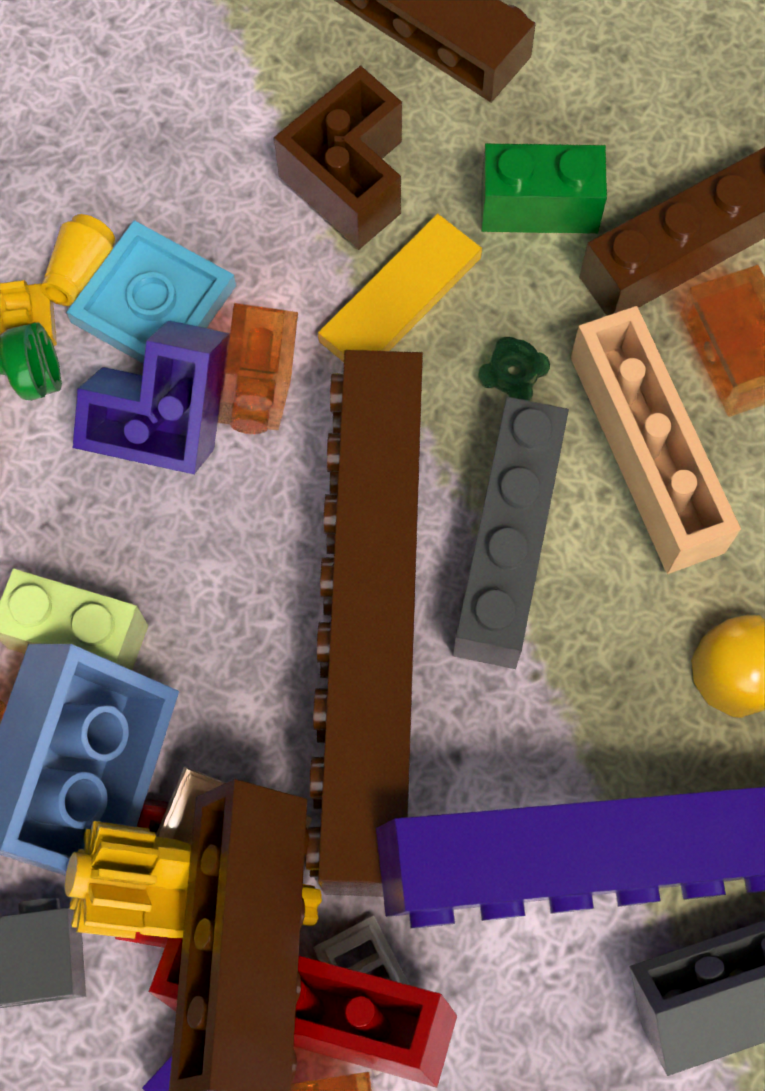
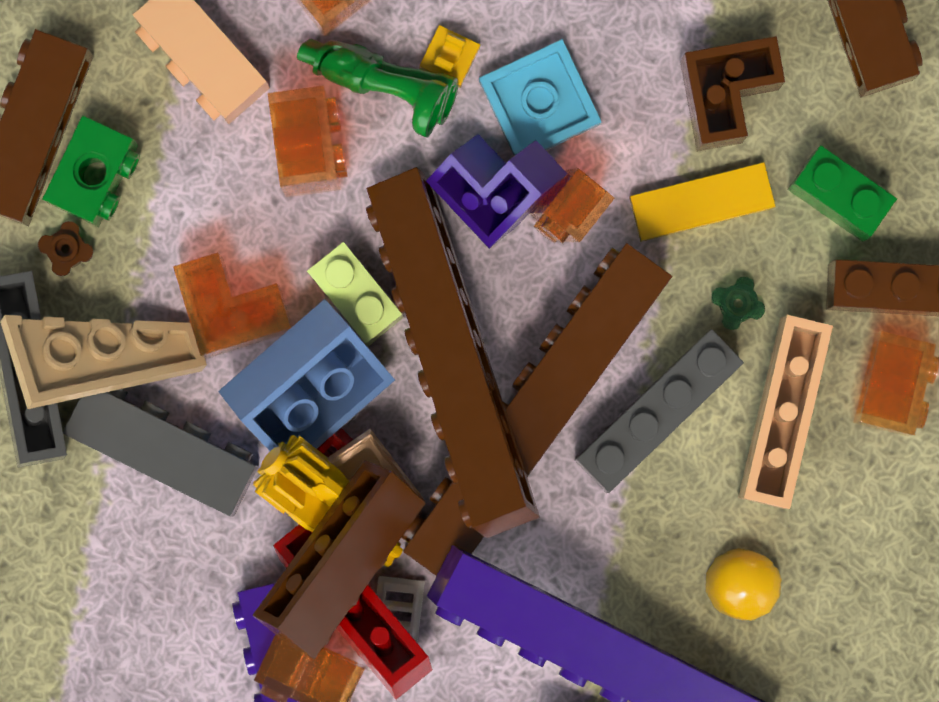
camera: 30 degrees right, 15 degrees up
yellow cone [40,214,115,306] -> none
none -> reddish brown brick [366,167,540,538]

